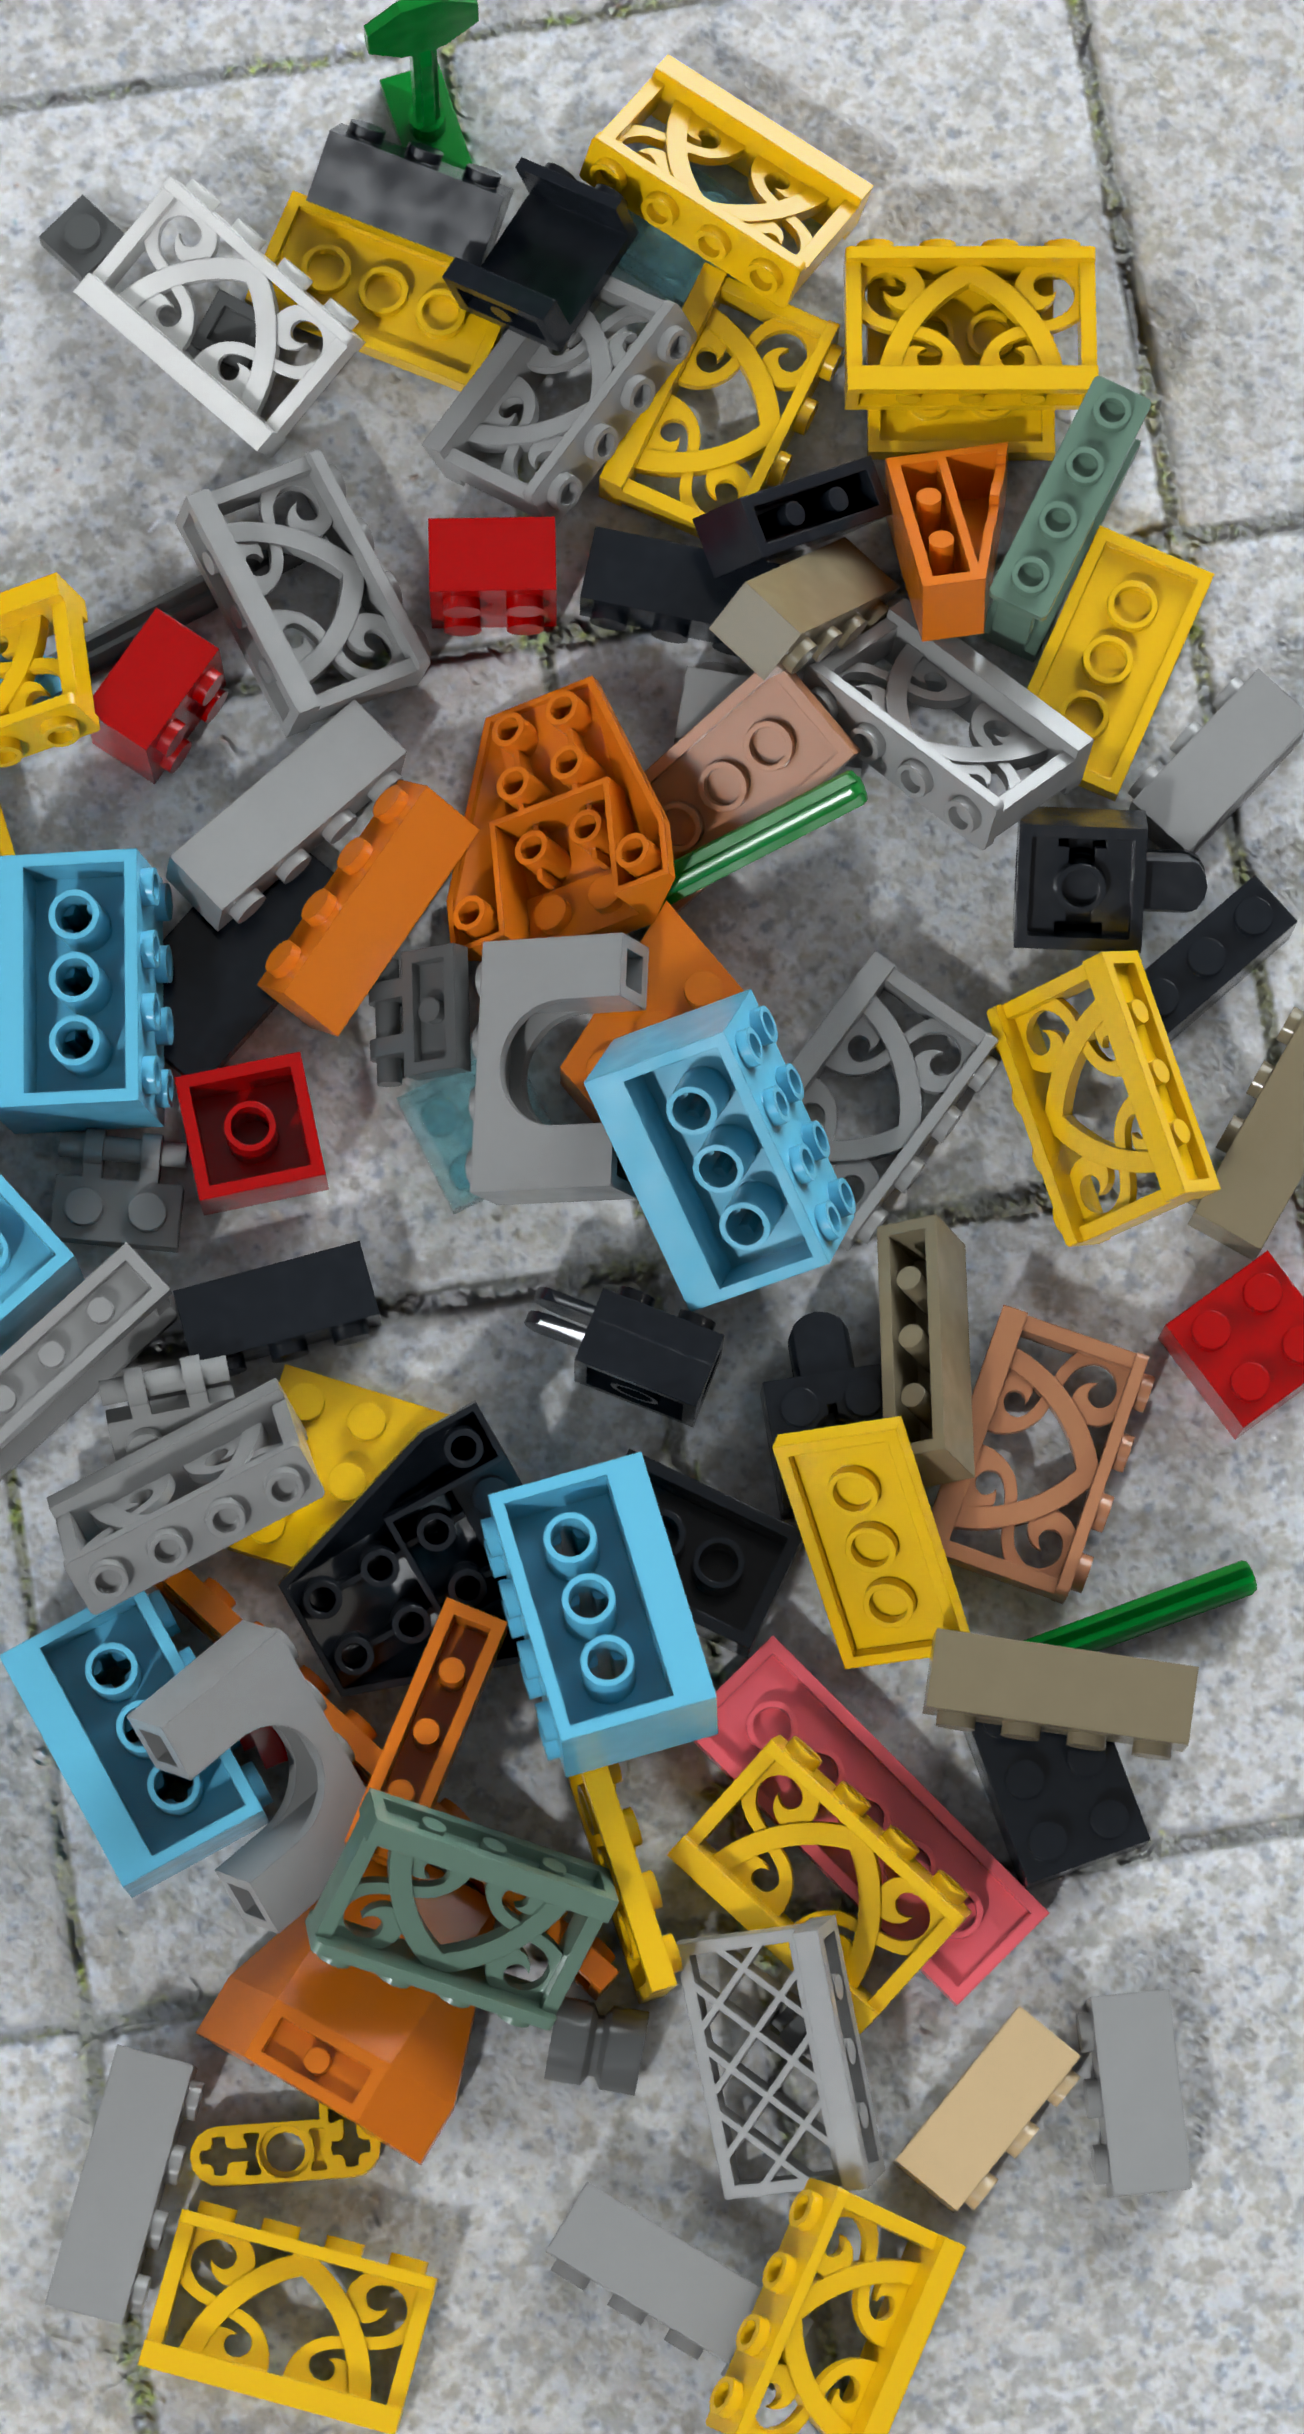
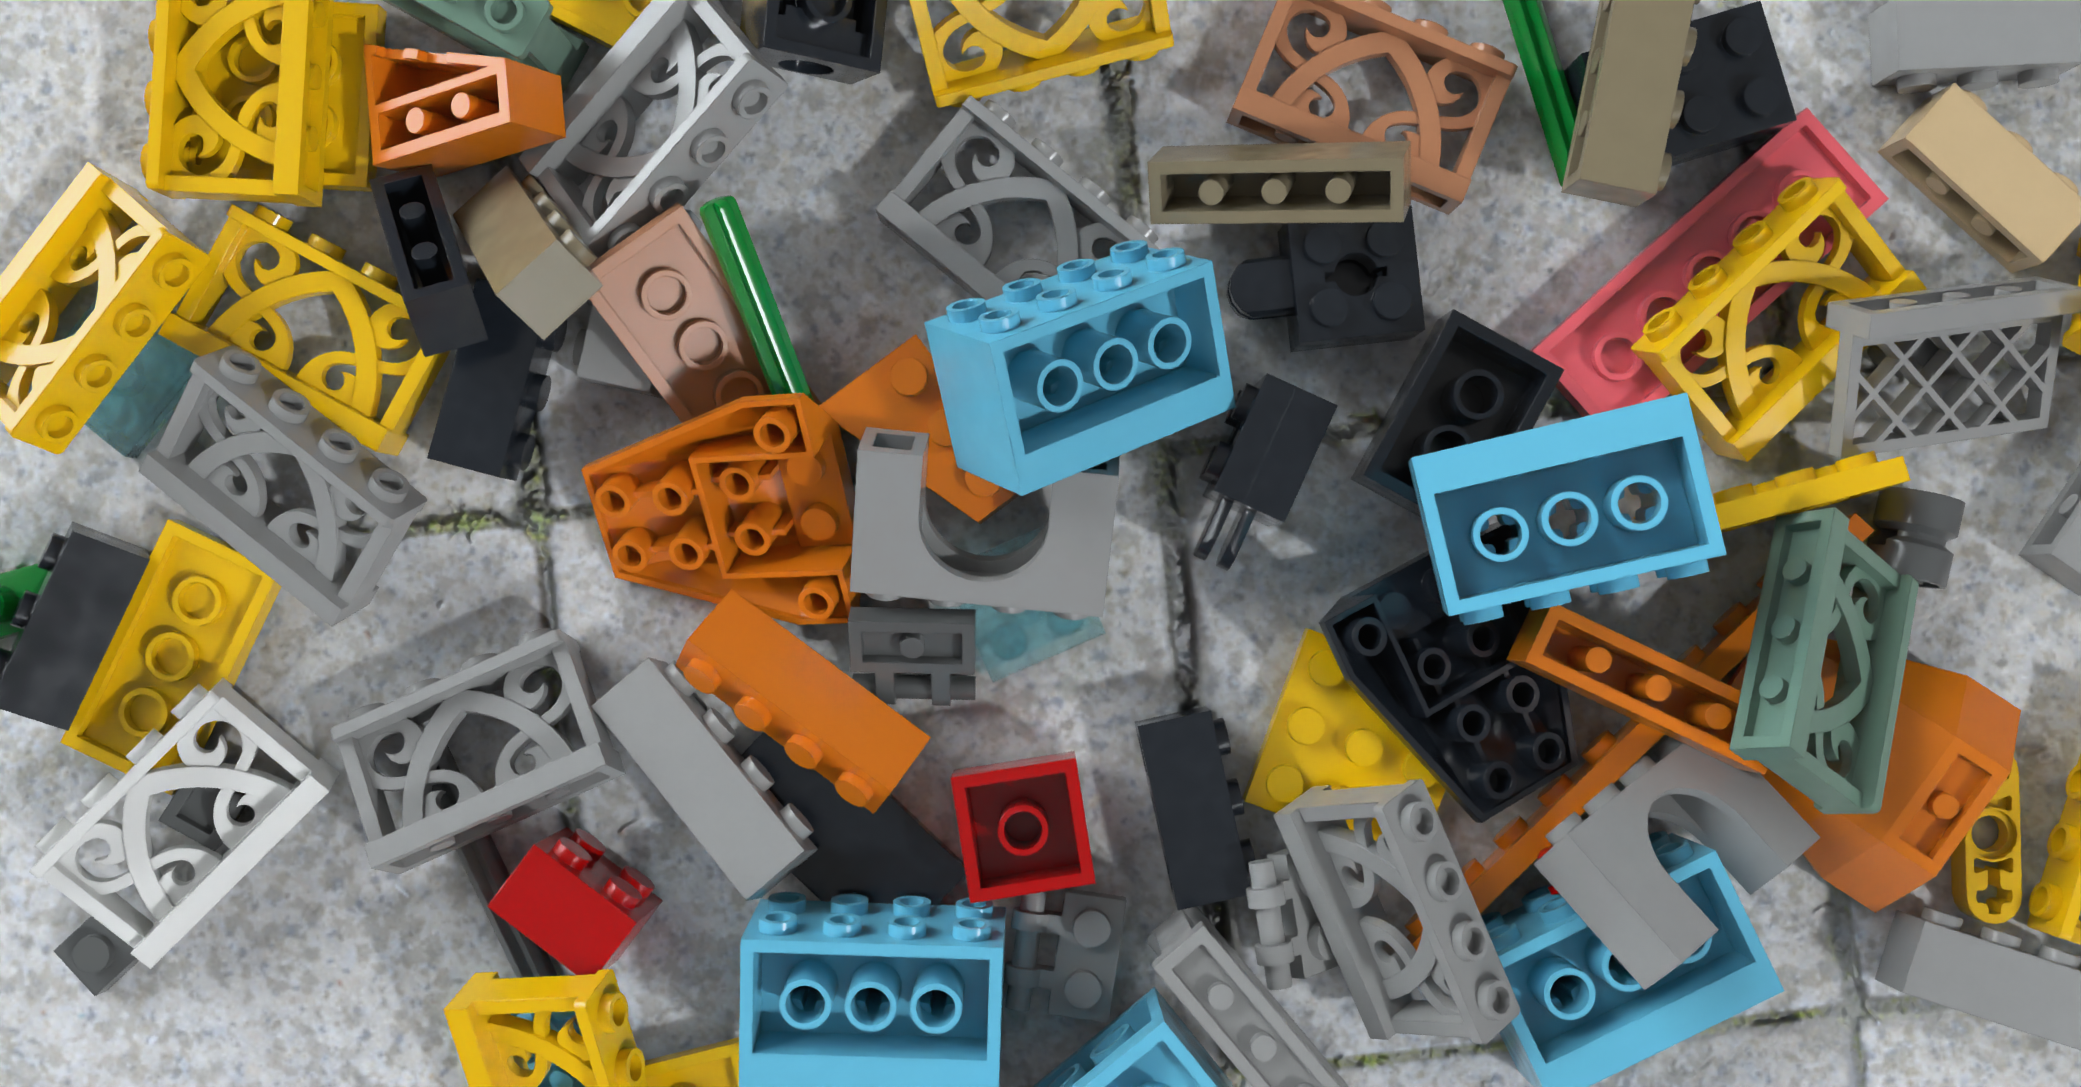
camera: 85 degrees left, 10 degrees up
red brick [428,516,557,636] -> none
black panel [442,157,639,352] -> none
yellow plate [772,1416,970,1669] -> none

